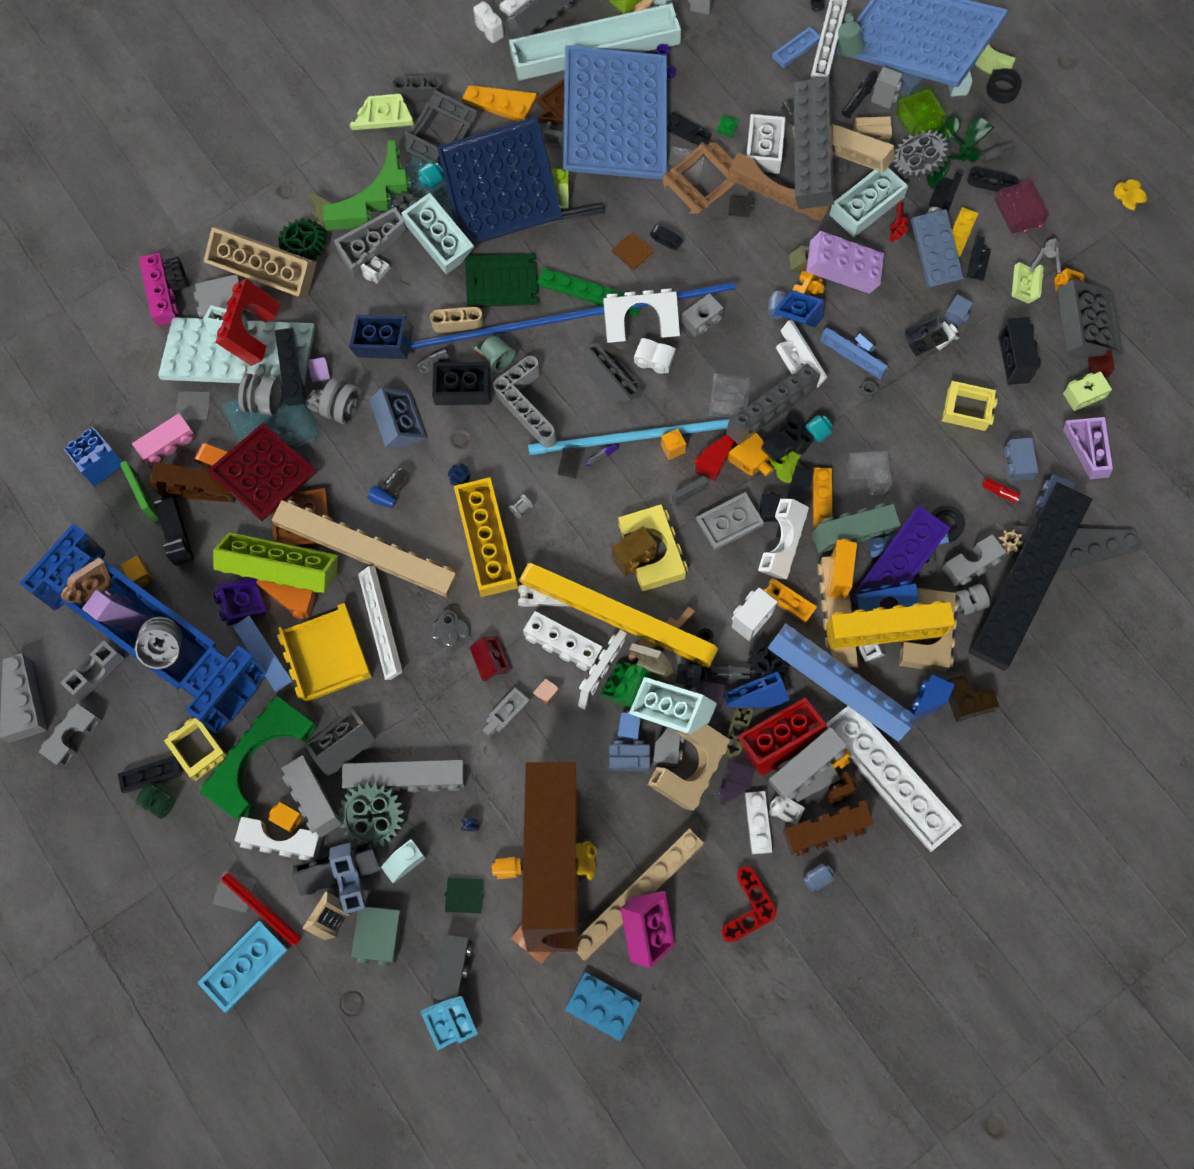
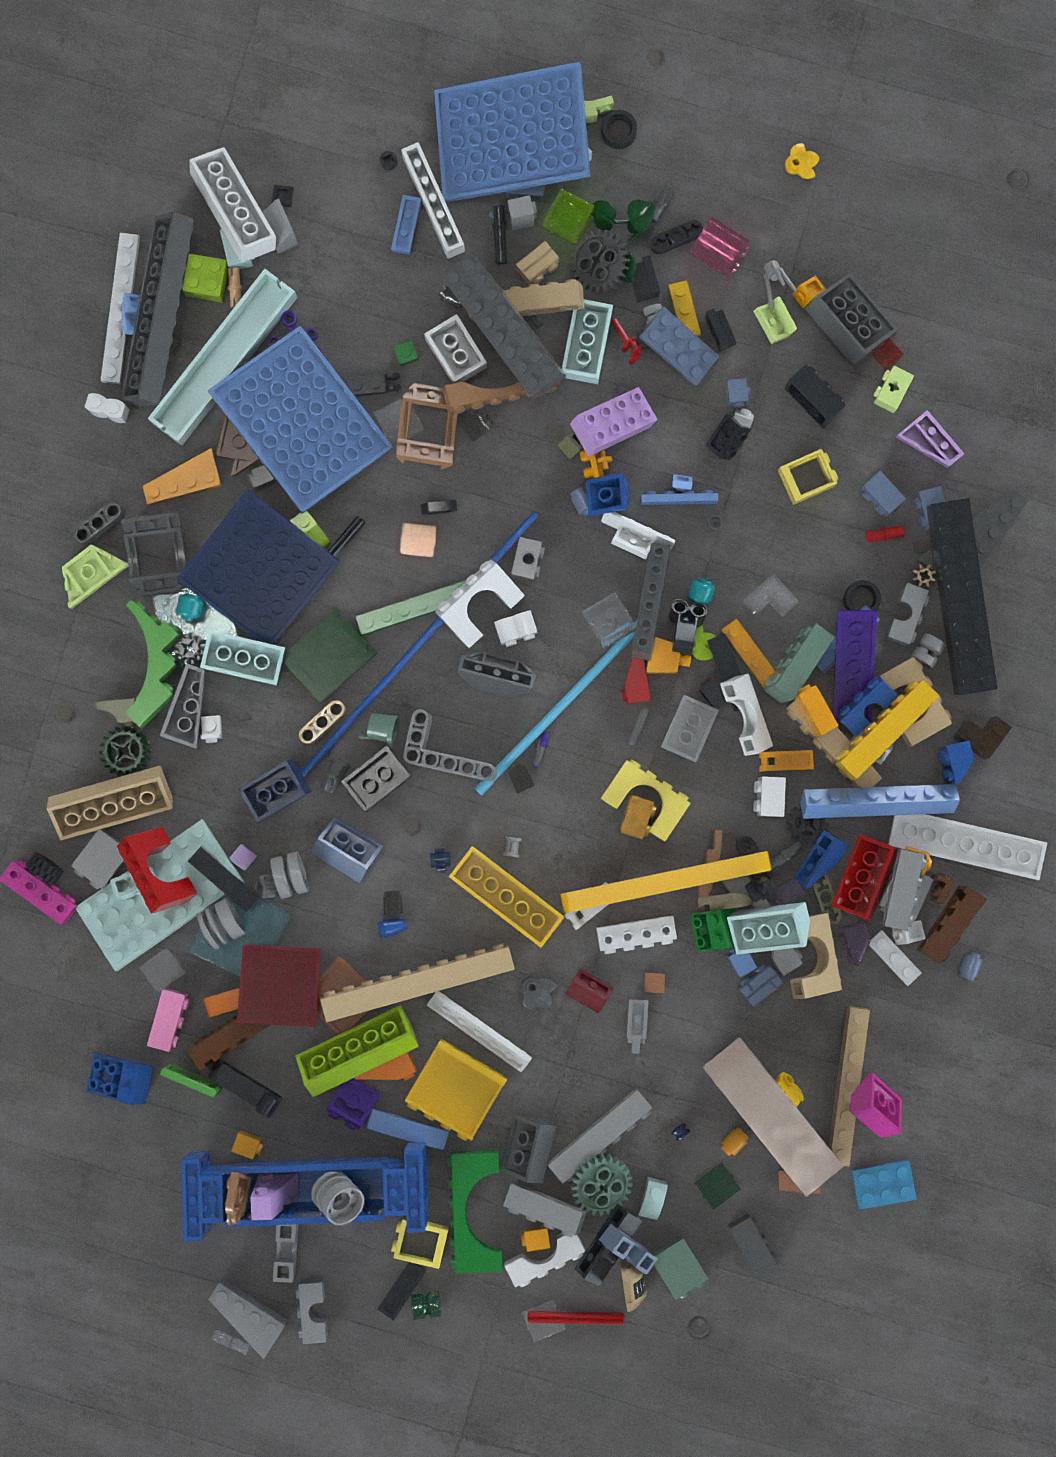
camera: 40 degrees left, 15 degrees up
medium azure plate [198,921,289,1013] -> none
medium azure slope [420,996,478,1051] -> none
white wing [578,630,627,710] -> none
light orange brick [661,429,686,460] -> none
red beam [721,866,776,943] -> none
sand green hat [838,13,864,57] -> none

